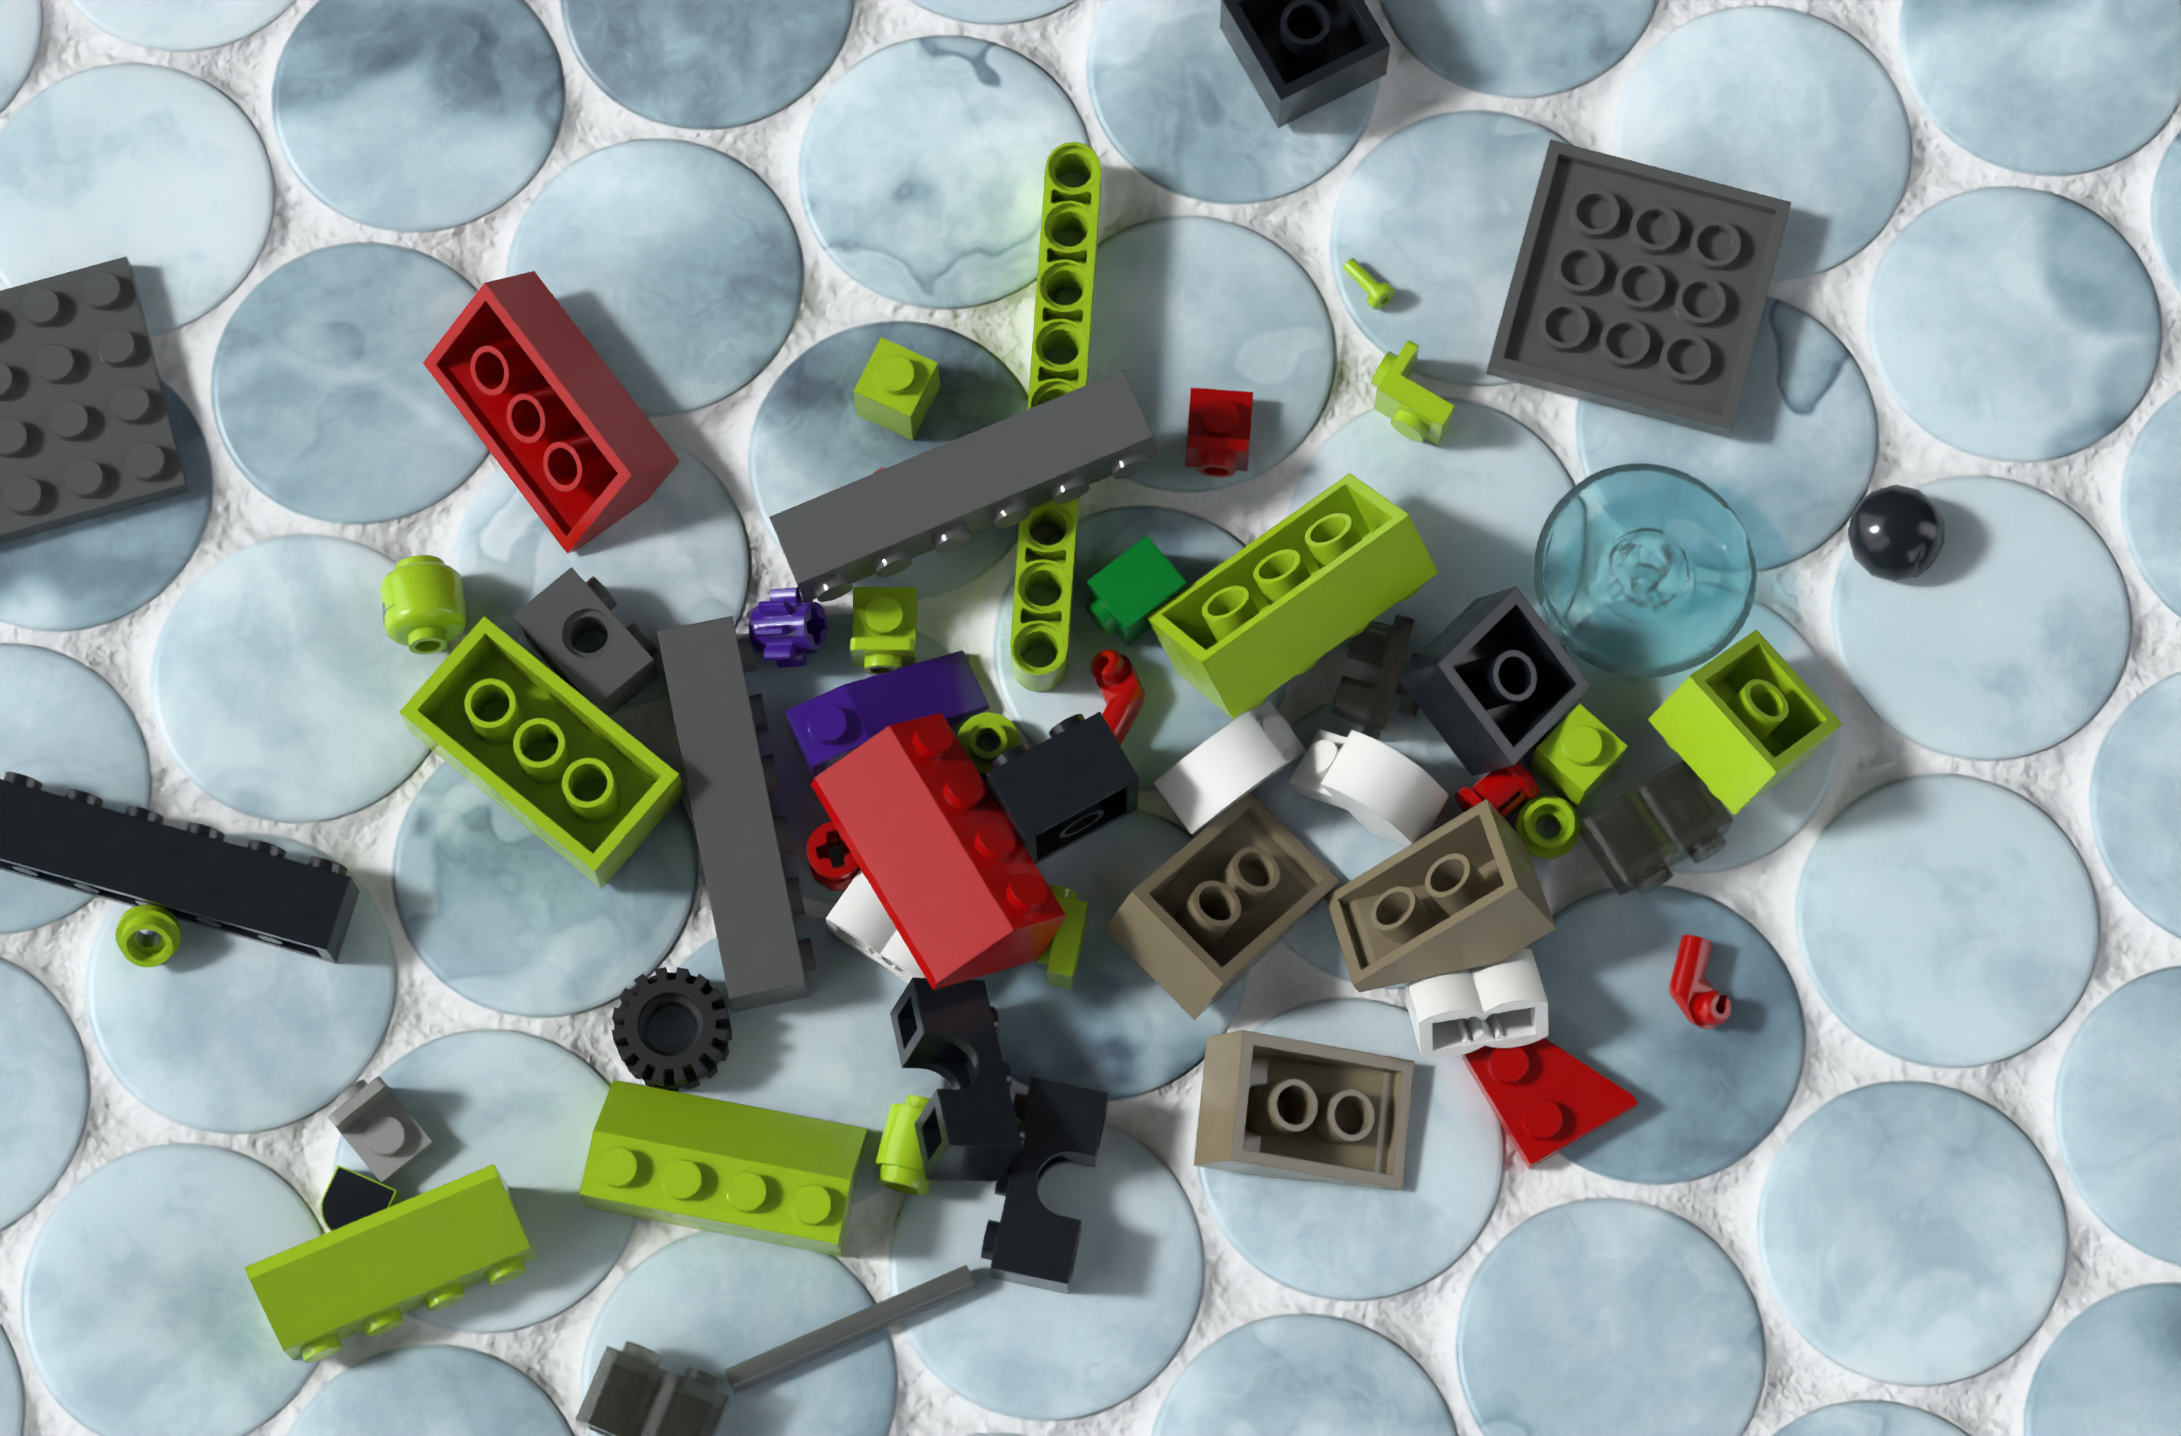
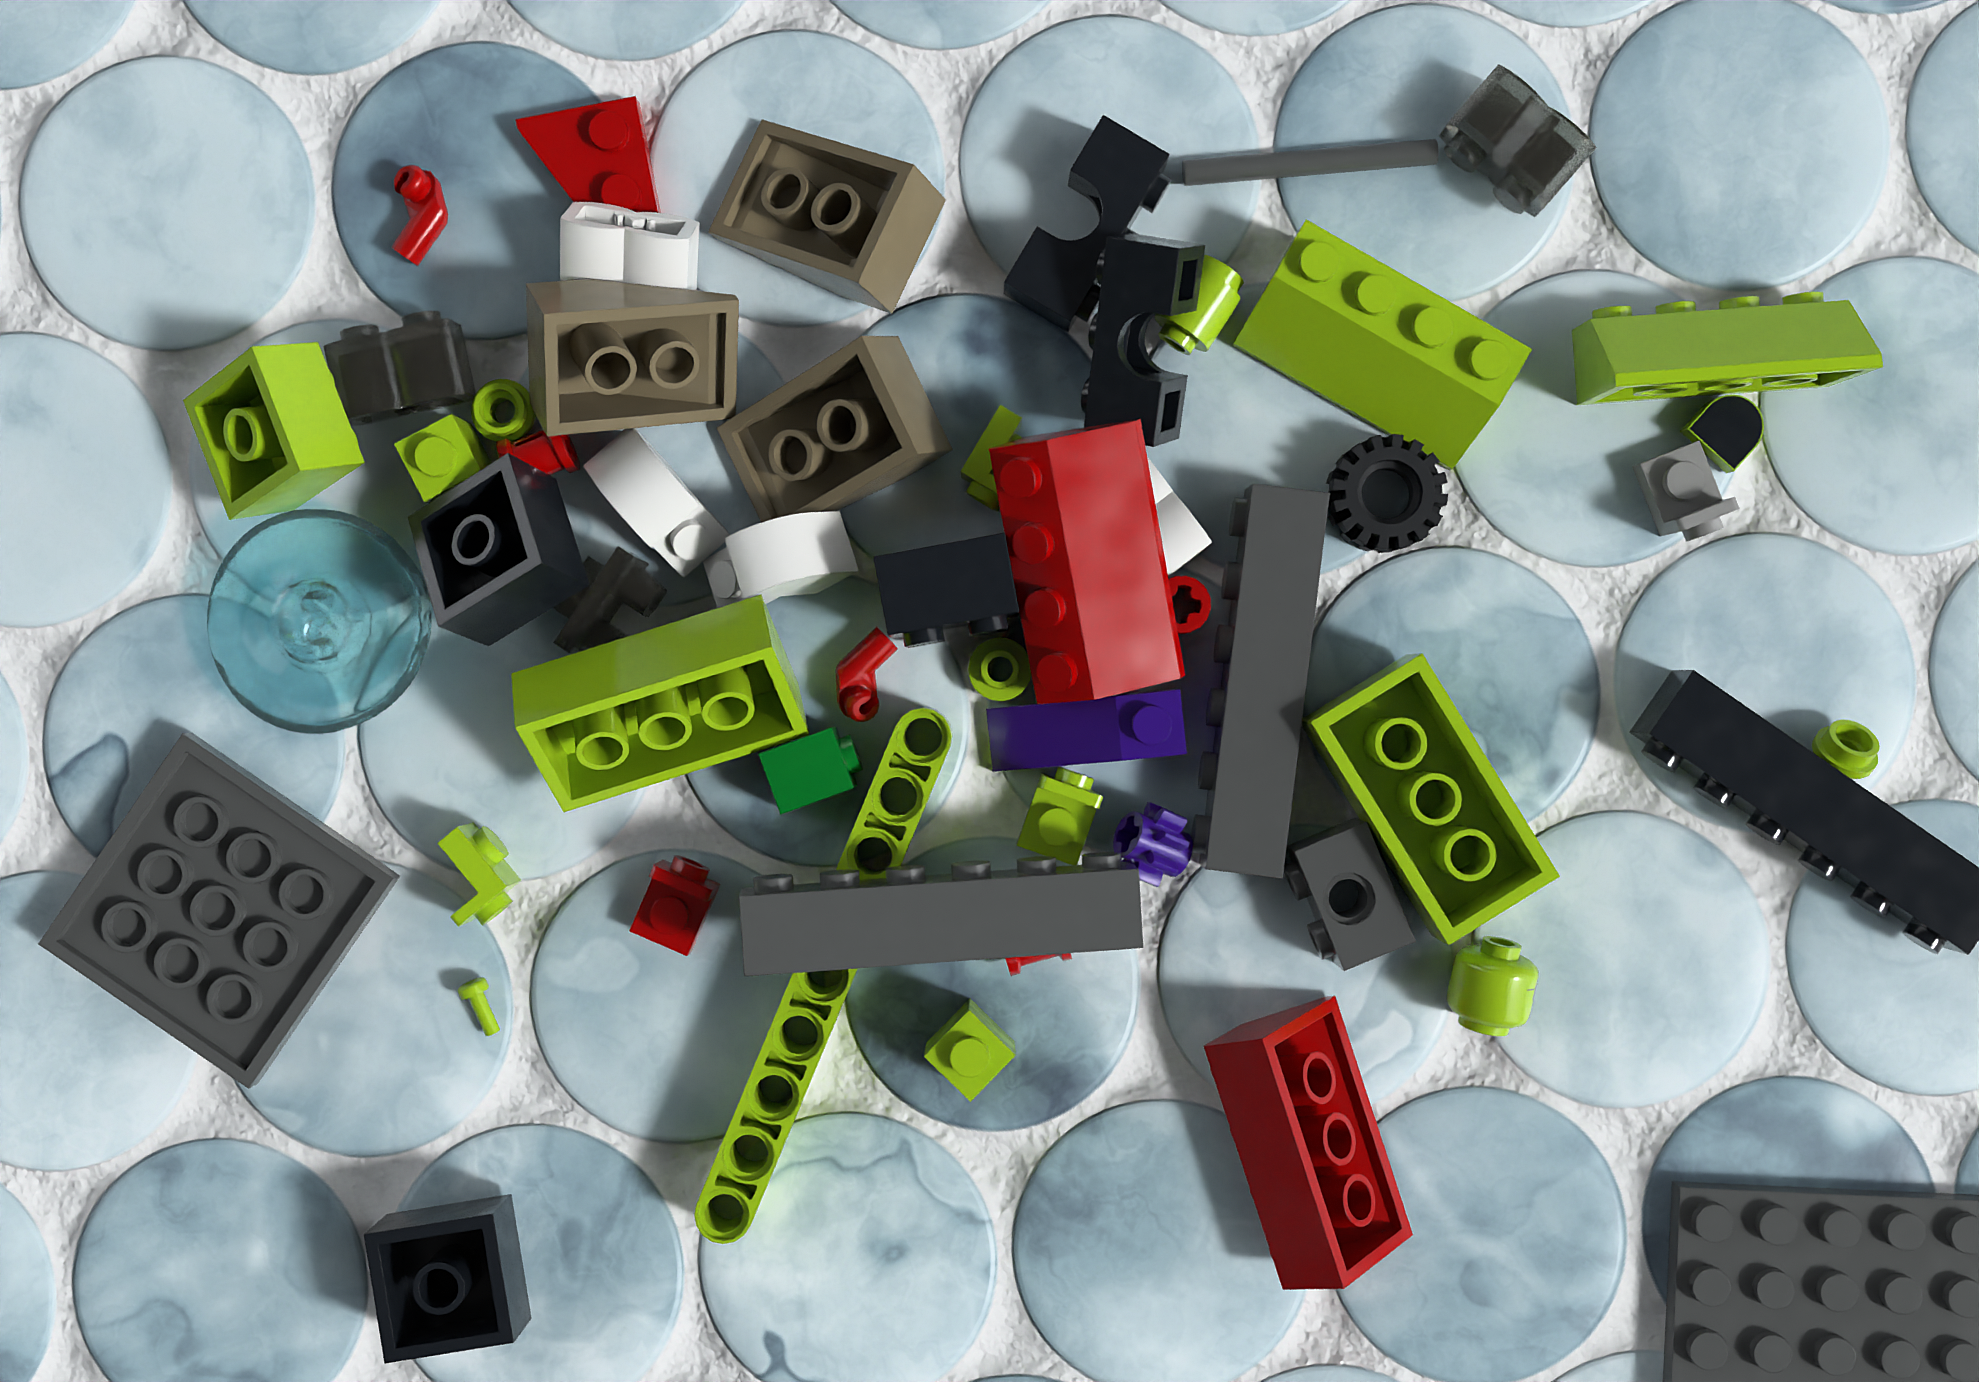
camera: 160 degrees left, 15 degrees up
black hair [1848,484,1945,582] -> none

